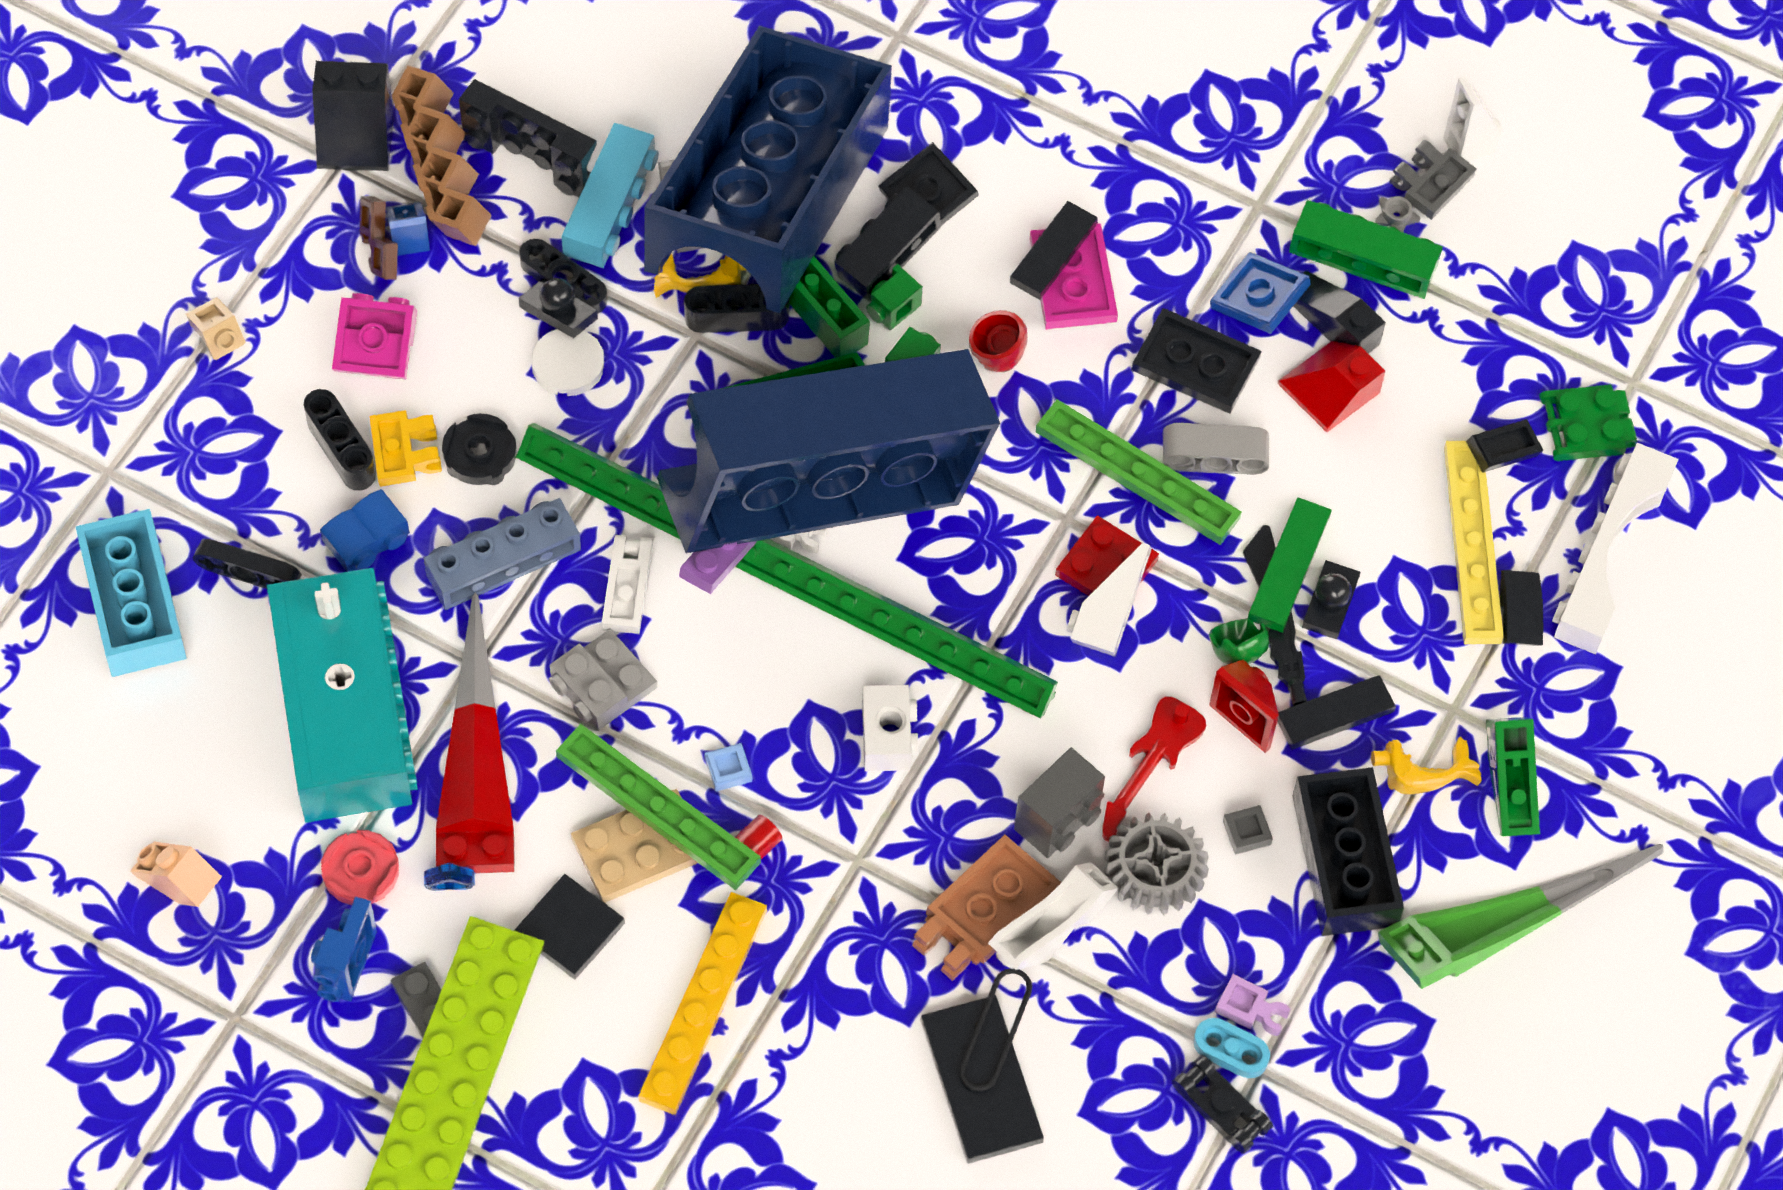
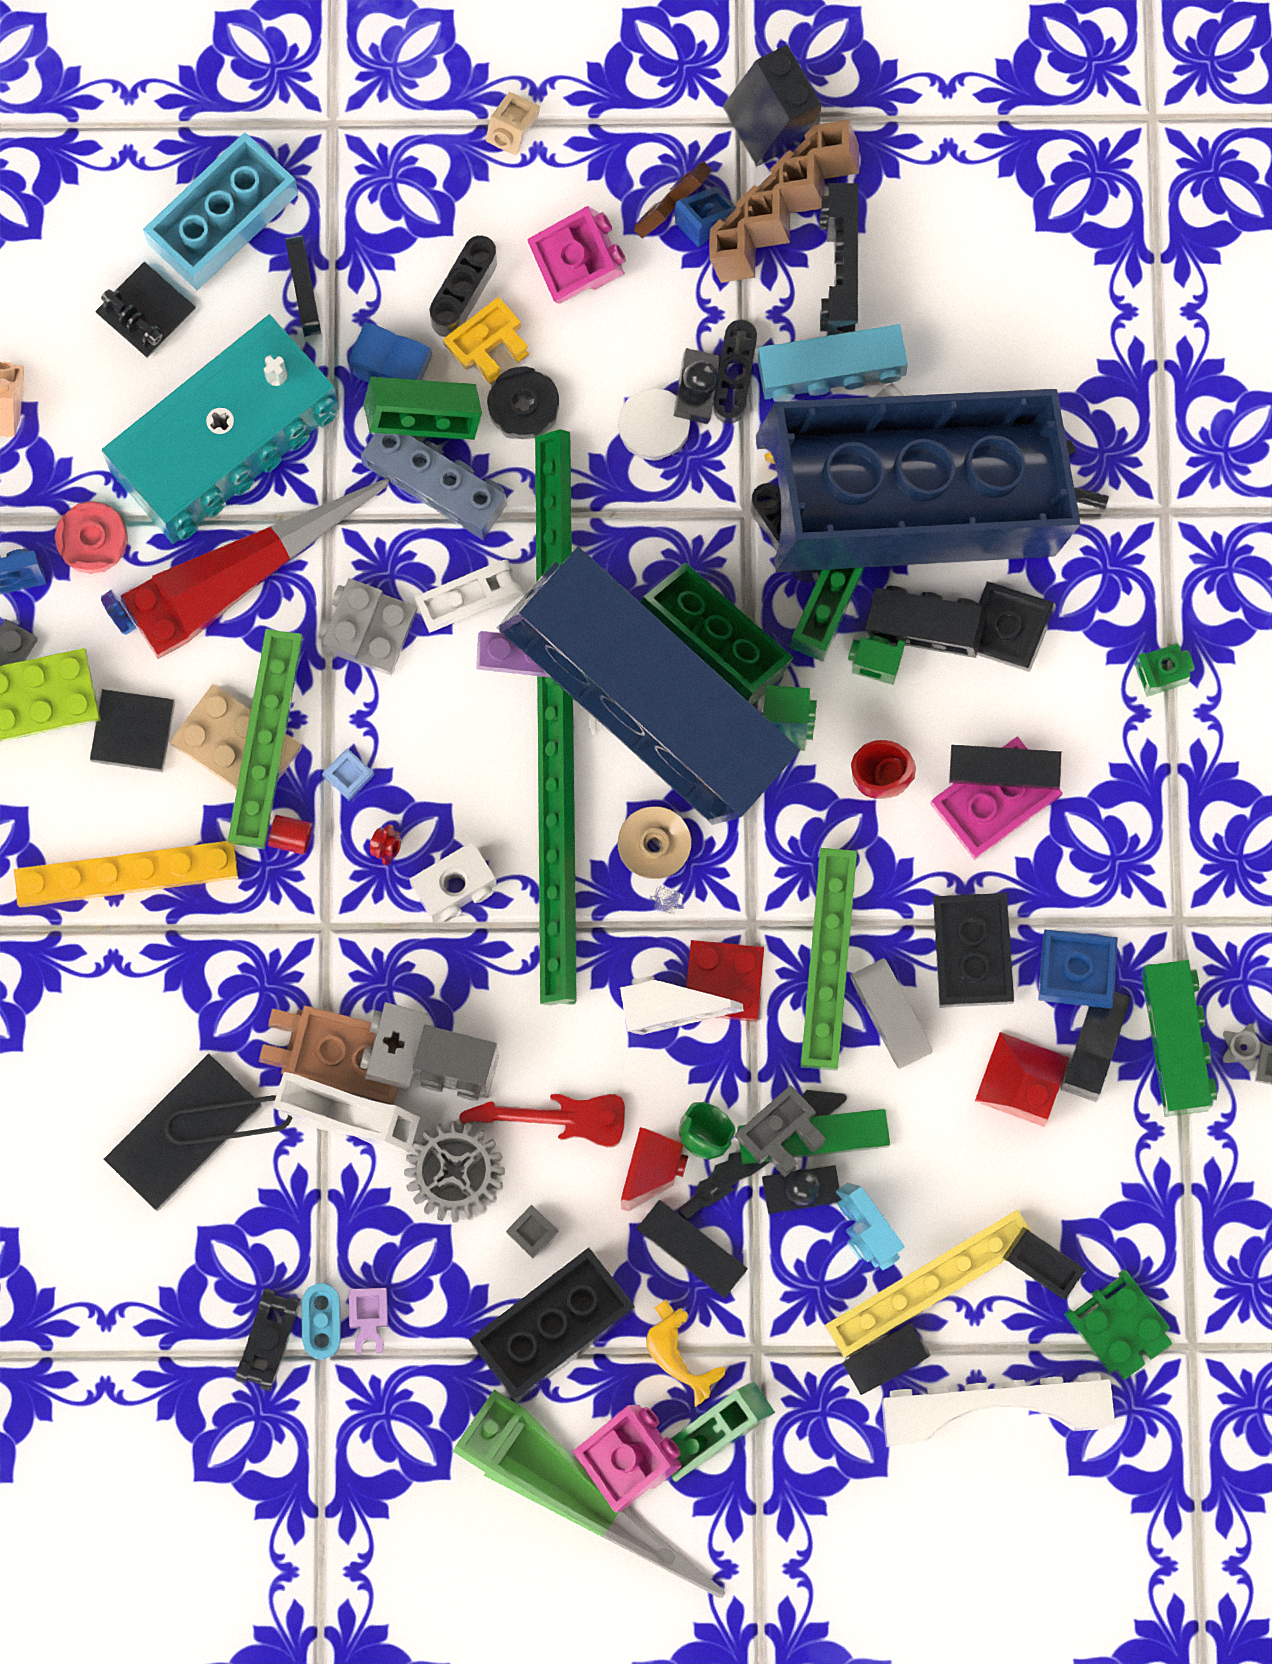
camera: 65 degrees right, 15 degrees up
none -> black hinge [95,261,196,358]
none -> light grey brick [360,1002,428,1090]
none -> green brick [363,377,482,440]
none -> red plate [370,824,401,865]
none -> dark pink plate [573,1405,682,1512]
none -> tan dish [618,807,691,879]
none -> clear plate [650,886,685,915]
none -> dark grey plate [735,1085,825,1178]
none -> medium azure plate [836,1182,905,1270]
none -> green brick [1134,643,1194,697]

